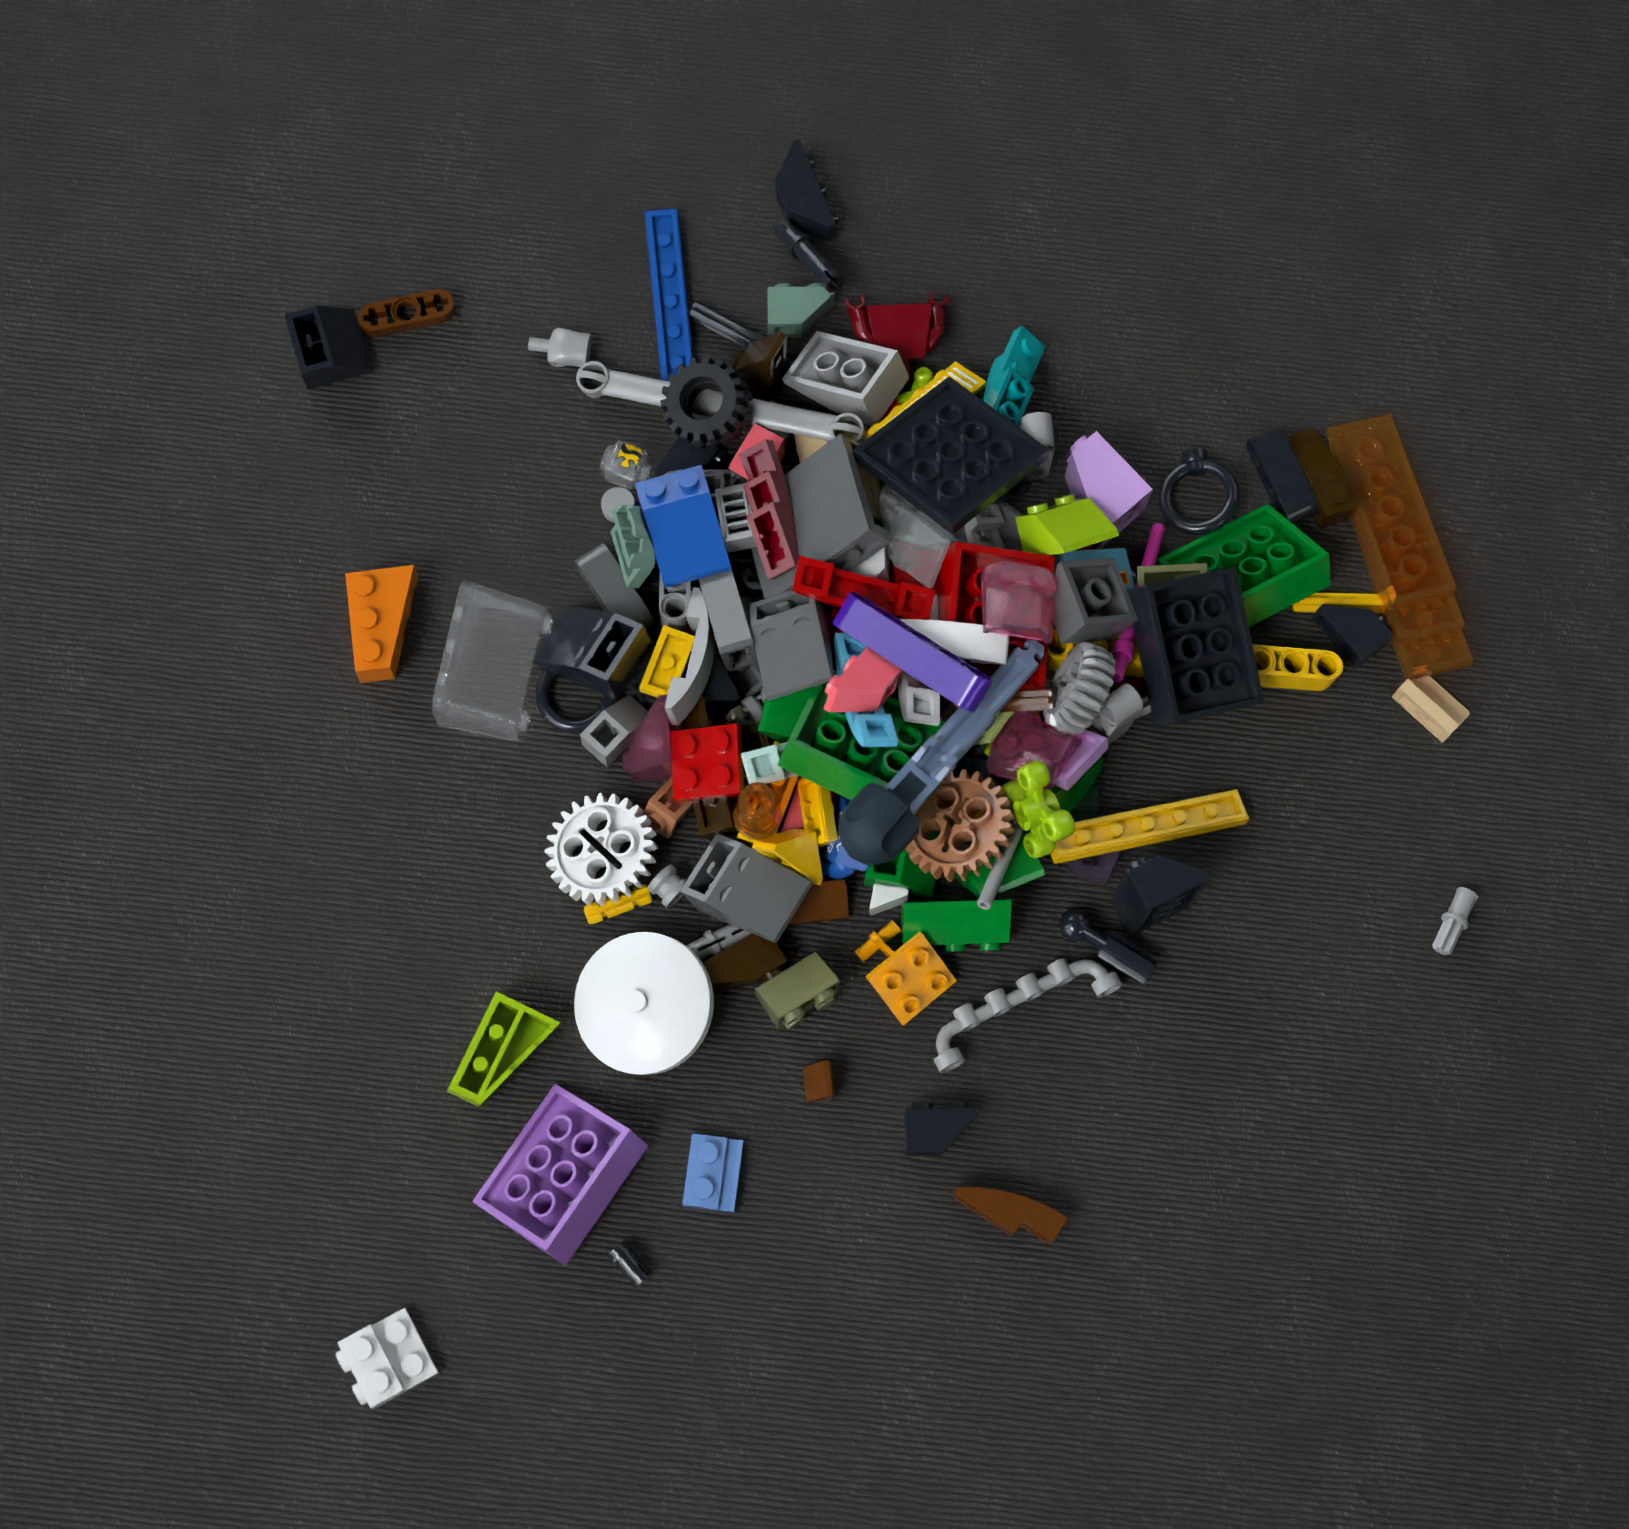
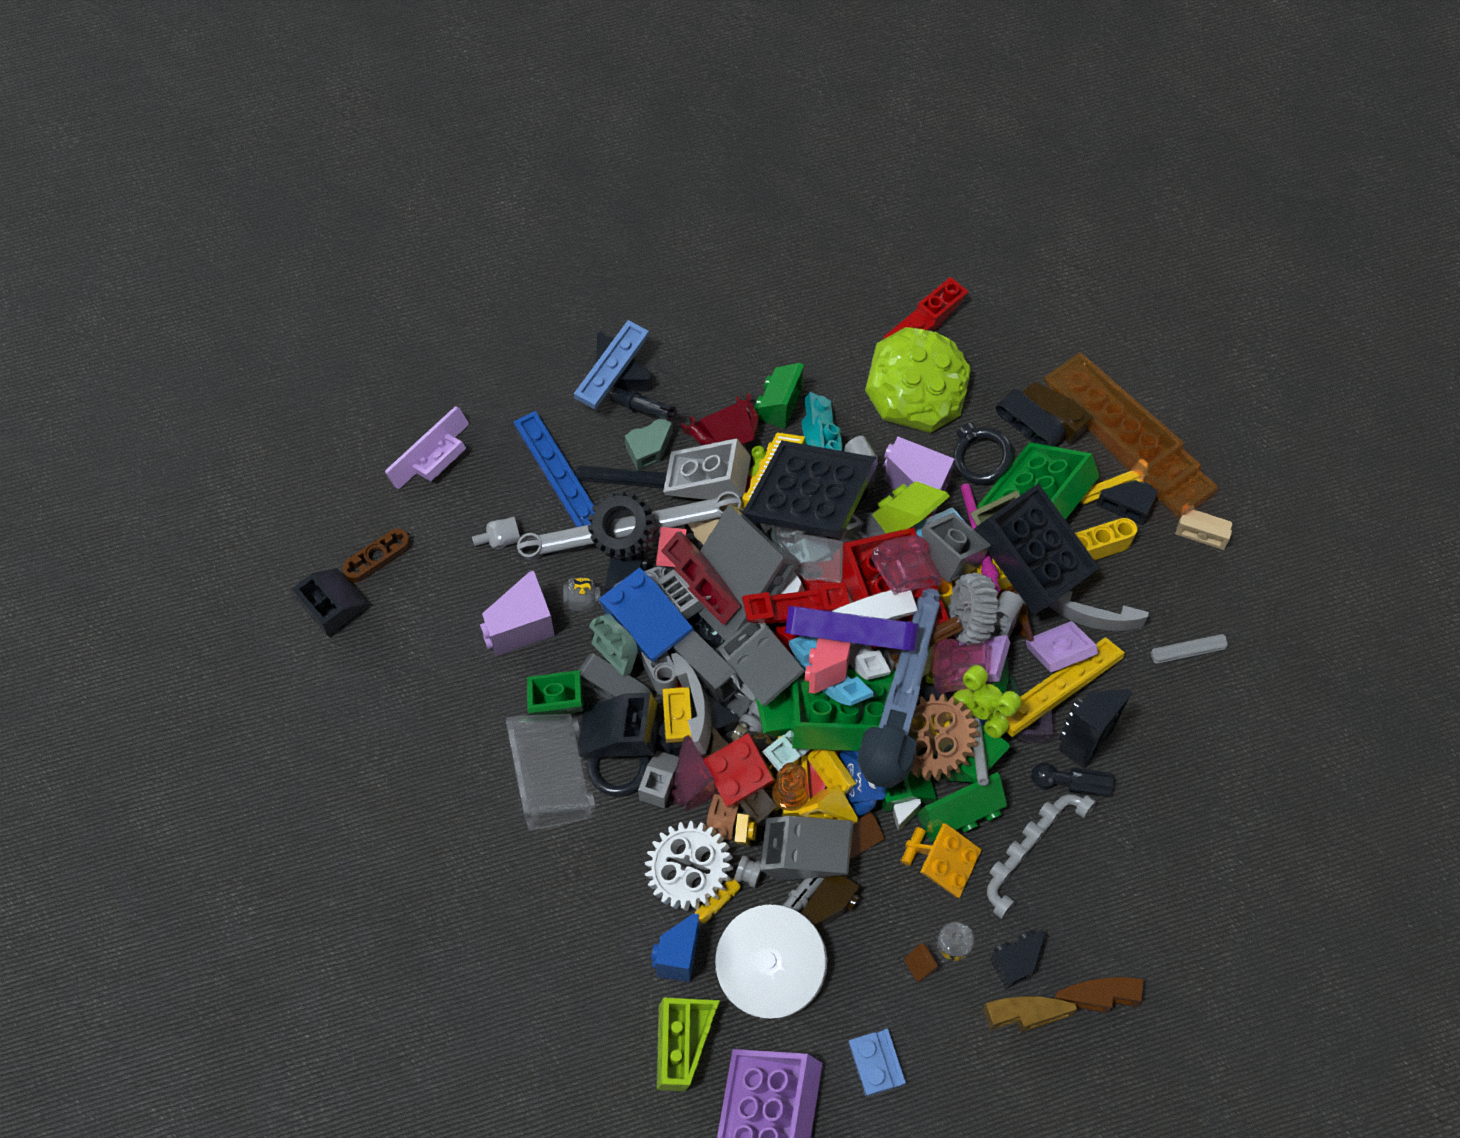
camera: 20 degrees left, 10 degrees down
orange wedge [345,565,419,683] -> none
light grey tile [601,487,635,523] -> none
dark brown slope [732,332,787,401] -> none
olive slope [755,952,839,1030] -> none
light grey axle [1433,887,1478,955] -> none
none -> lavender bracket [385,406,469,489]
none -> lavender slope [480,571,555,656]
none -> green slope [527,670,585,718]
none -> medium blue plate [574,320,649,410]
none -> blue slope [651,913,700,982]
none -> yellow plate [735,814,757,847]
none -> green slope [755,363,804,429]
none -> lime rock [865,327,971,433]
none -> red slope [883,277,968,339]
none -> clear head [937,922,974,962]
none -> pearl gold slope [983,997,1077,1032]
none -> reddish brown slope [1014,603,1034,642]
none -> lavender plate [1026,621,1098,673]
none -> light grey slope [1049,591,1149,631]
none -> light grey axle [1151,634,1228,664]

